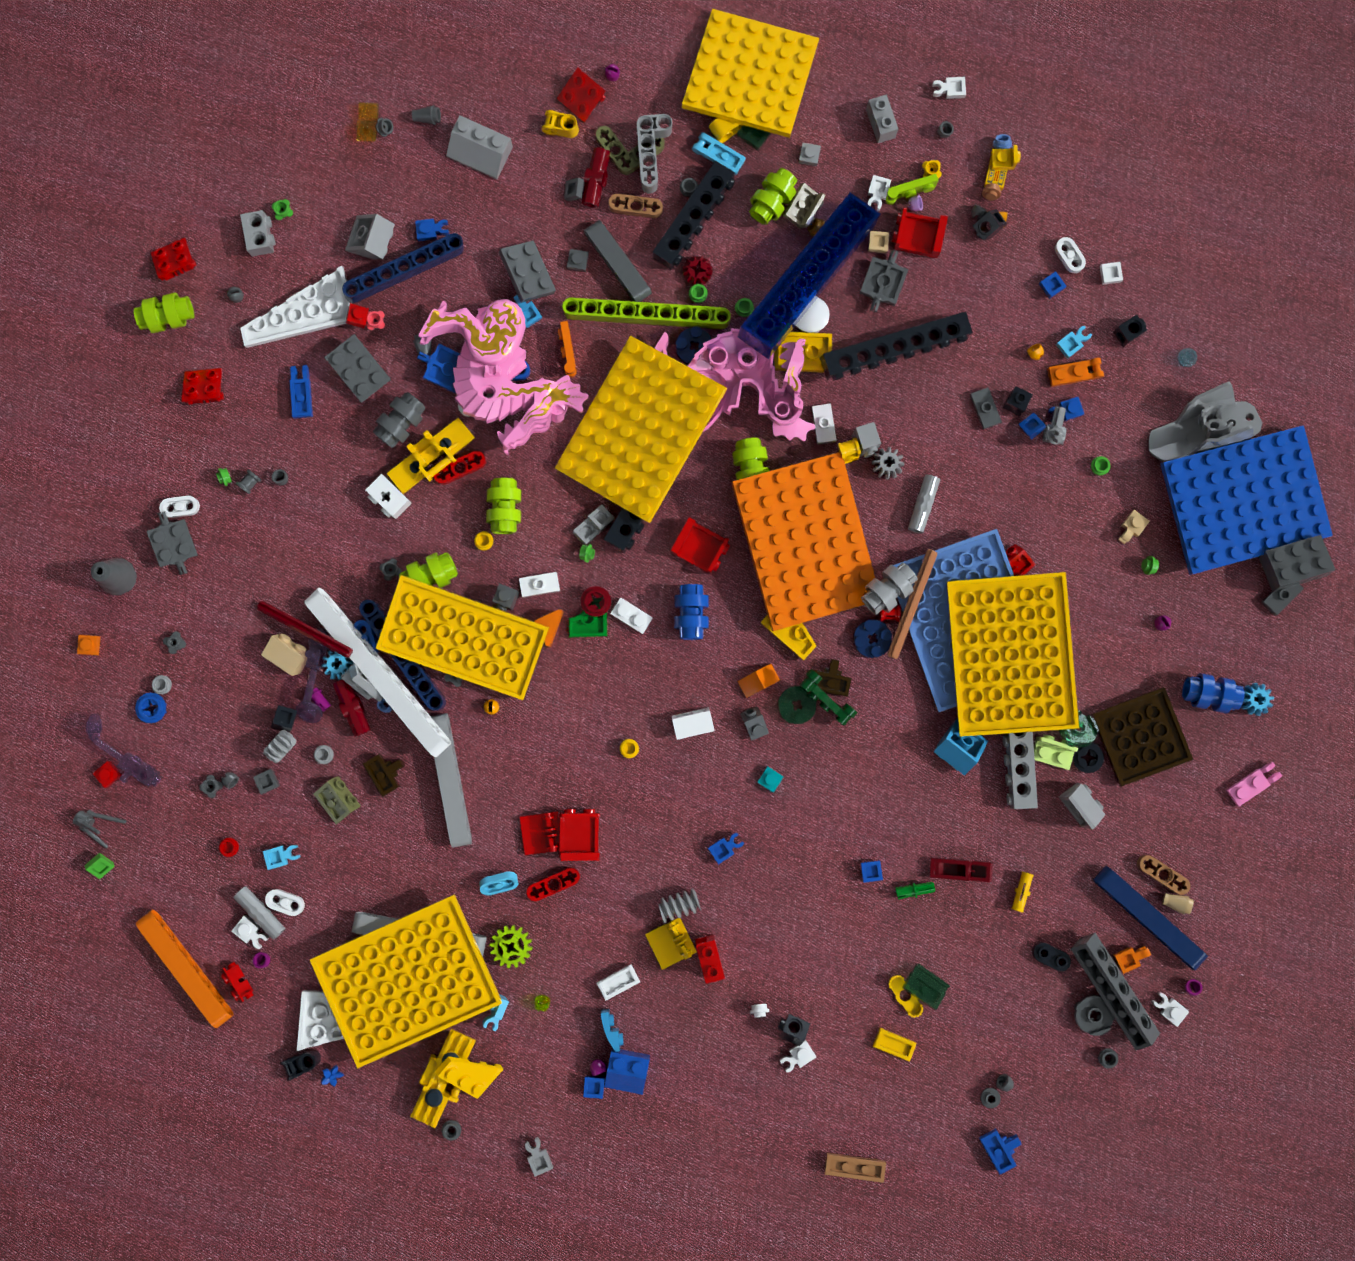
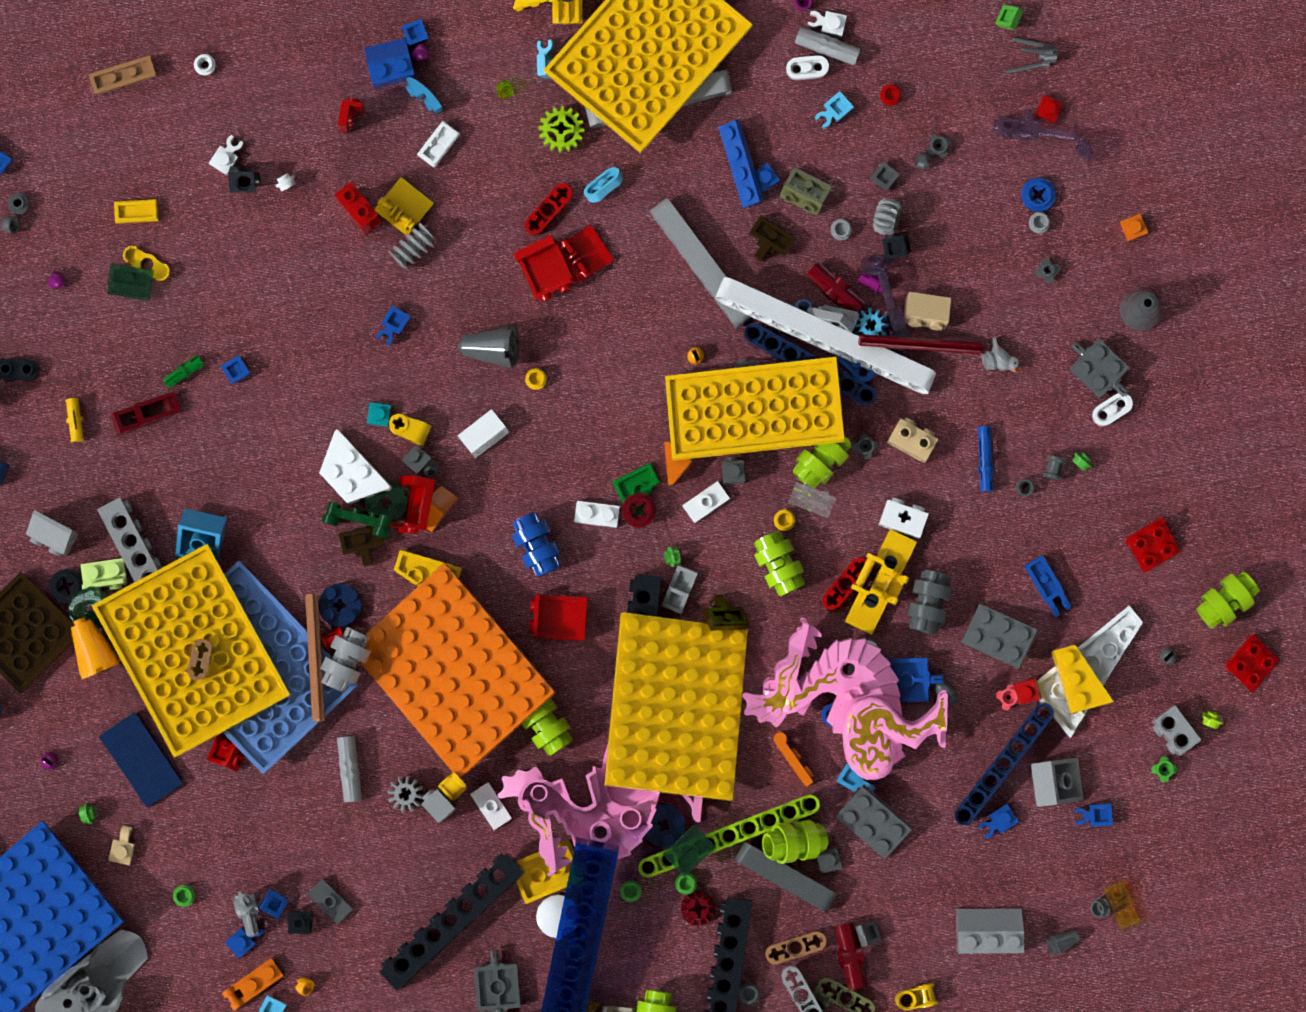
camera: 155 degrees right, 0 degrees up
none -> magenta hinge [48,270,65,289]
none -> light orange cone [71,617,121,679]
none -> dark blue tile [99,712,183,808]
none -> medium nougat beam [187,639,212,681]
none -> white plate [194,54,216,76]
none -> white wing [319,429,392,504]
none -> red bracket [338,97,364,133]
none -> yellow piece [389,414,432,446]
none -> red panel [392,476,435,534]
none -> dark grey cone [458,326,519,369]
none -> clear green plate [663,824,716,877]
none -> dark brown hinge [703,594,749,631]
none -> blue plate [718,120,764,208]
none -> blue plate [755,163,780,193]
none -> lime piece [762,820,828,864]
none -> clear plate [788,482,836,518]
none -> tan brick [887,418,938,464]
none -> blue pin [977,426,995,492]
none -> light grey animal [981,338,1019,372]
none -> yellow wedge [1051,645,1114,714]
none -> blue plate [1074,804,1113,827]
none -> lime plate [1202,711,1223,729]

